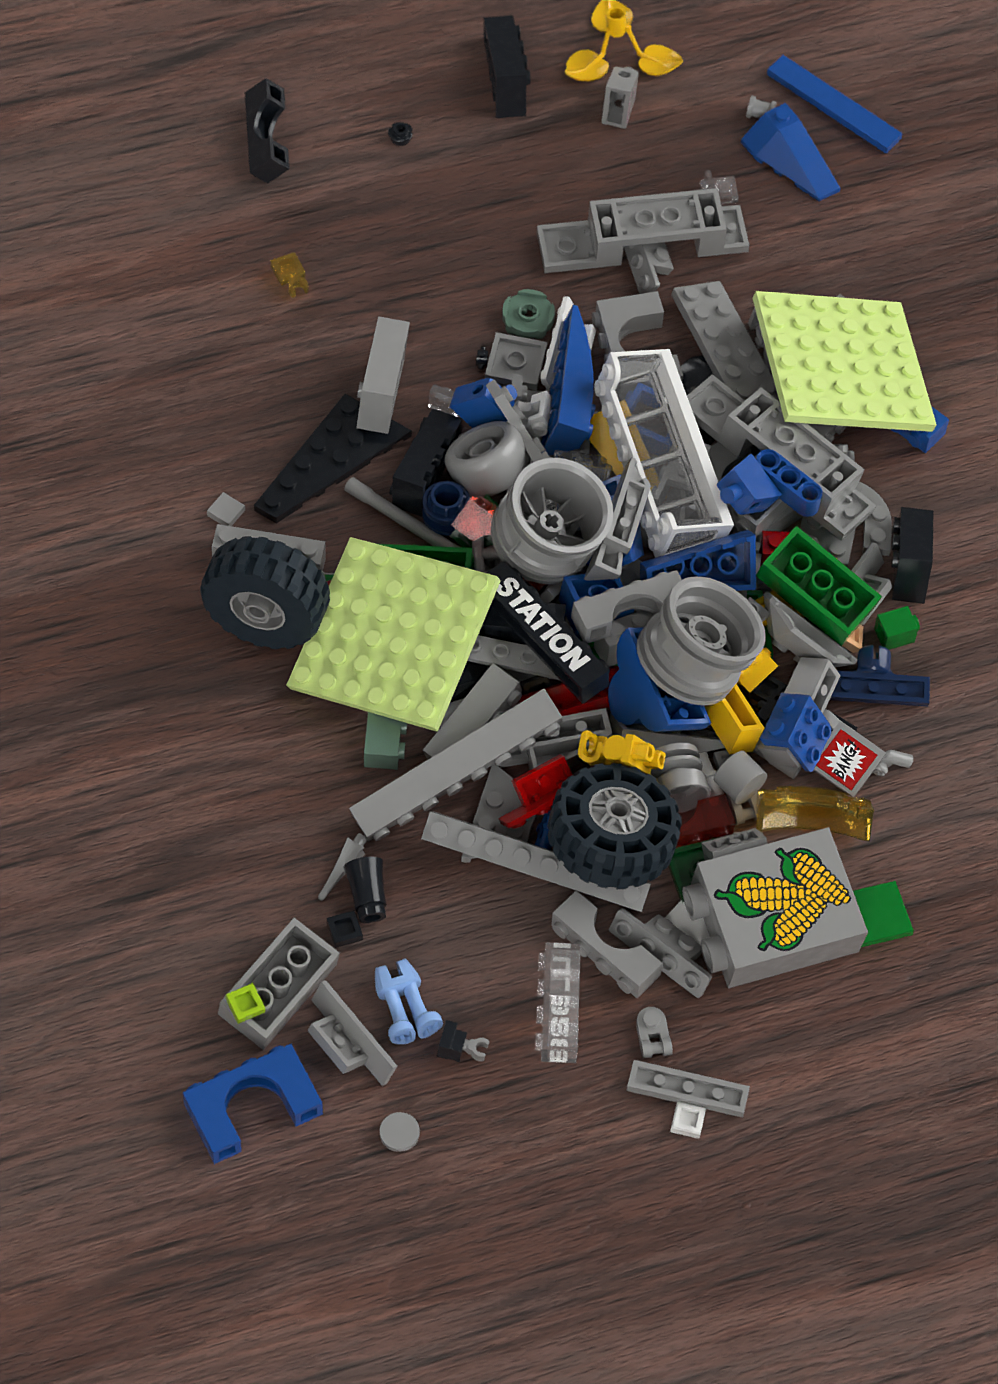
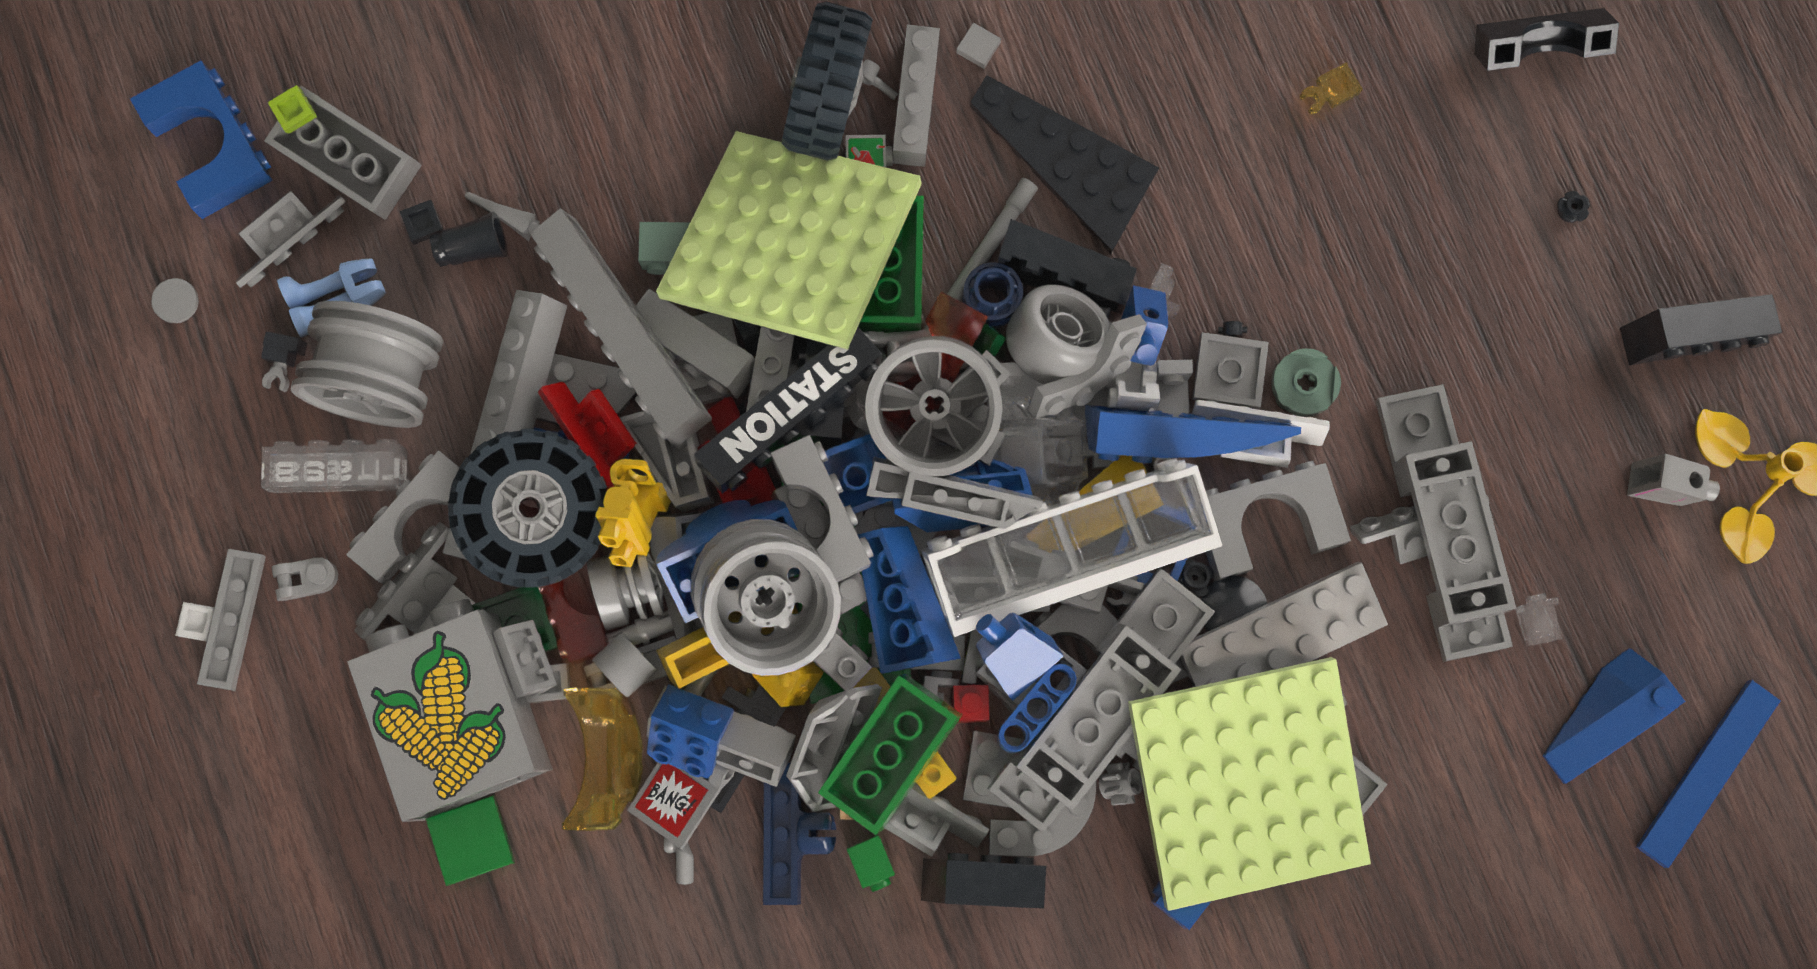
camera: 85 degrees right, 20 degrees up
light grey brick [356,316,410,434] -> none
light grey bush [746,95,776,118] -> none
none -> light grey wheel [291,301,444,428]

